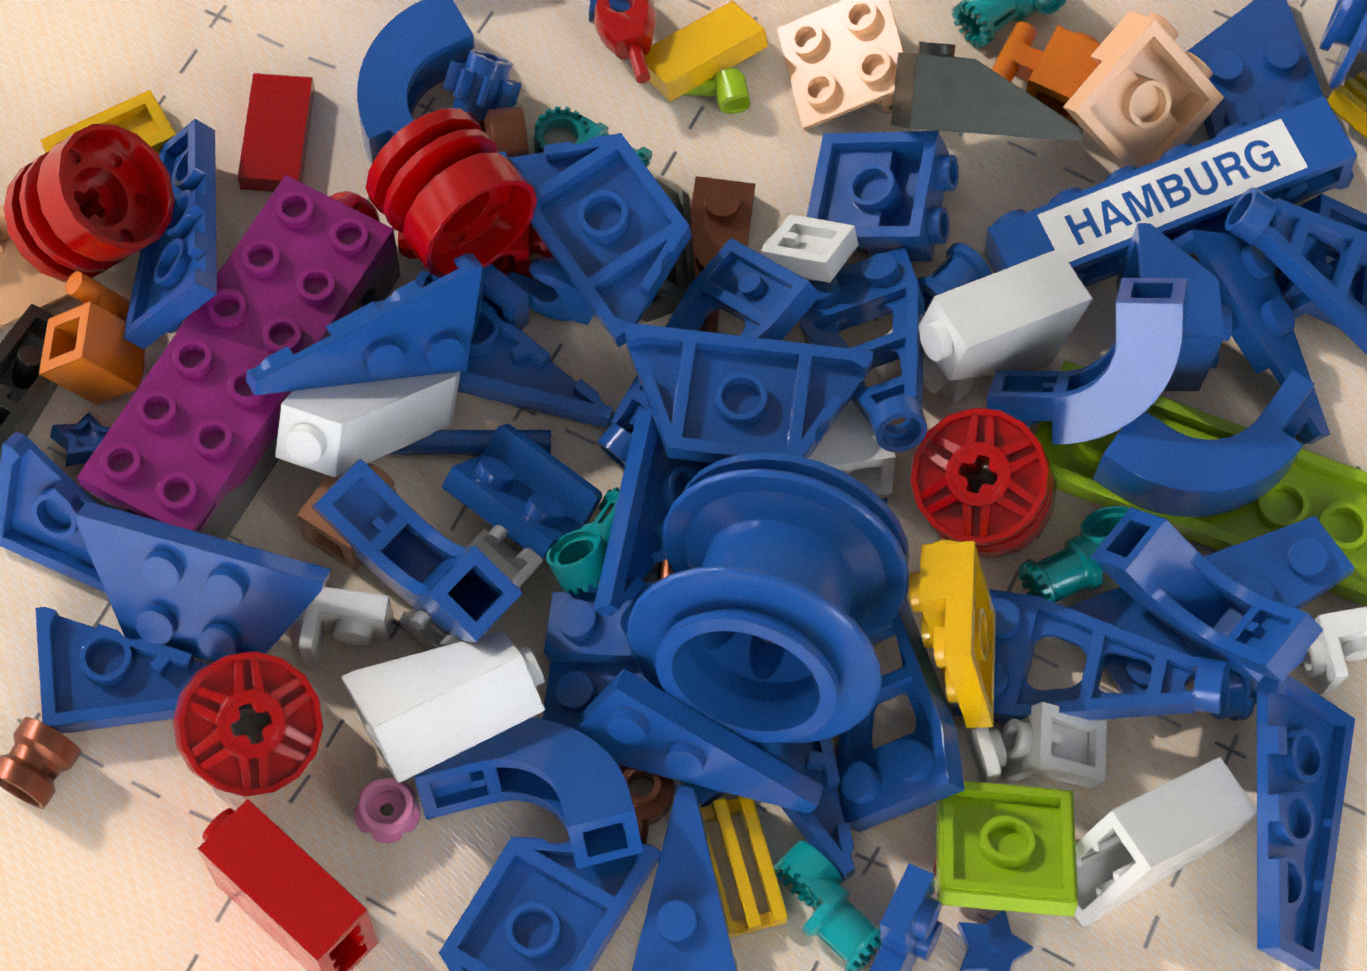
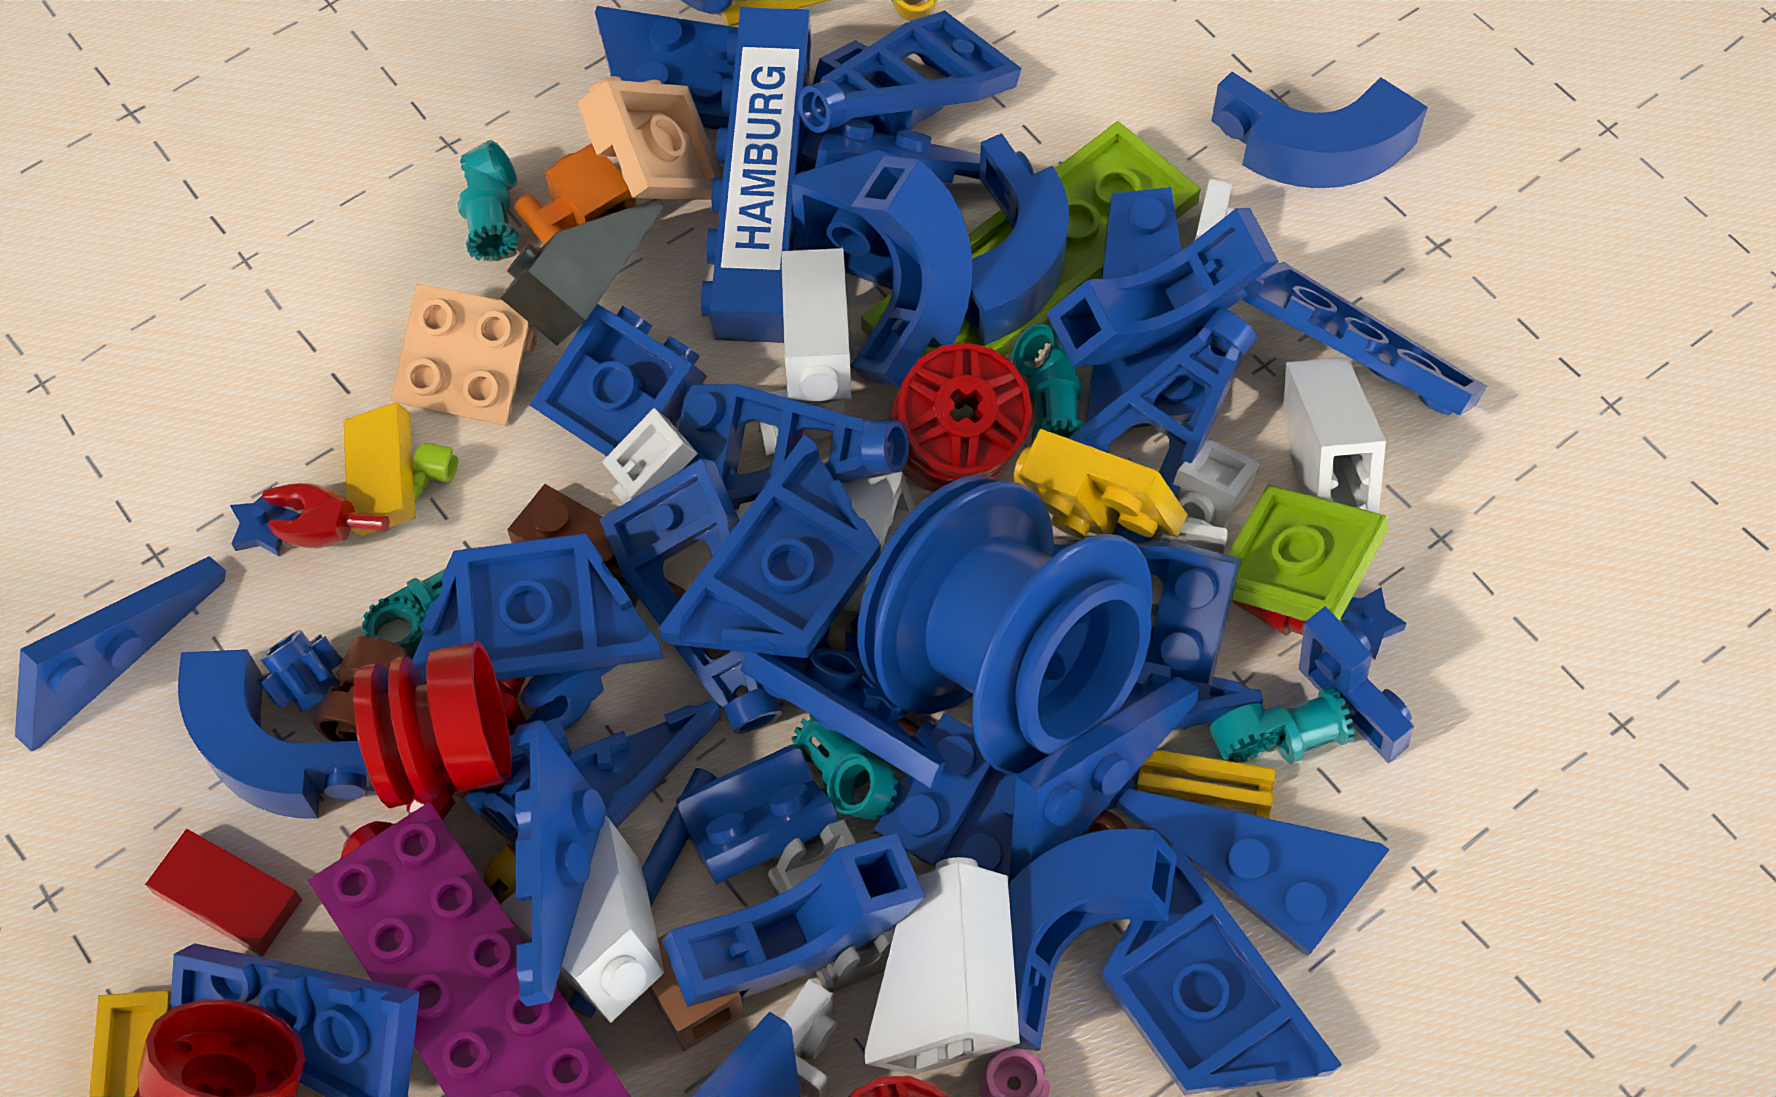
camera: 60 degrees left, 5 degrees down
blue bush [917,243,992,312] -> none

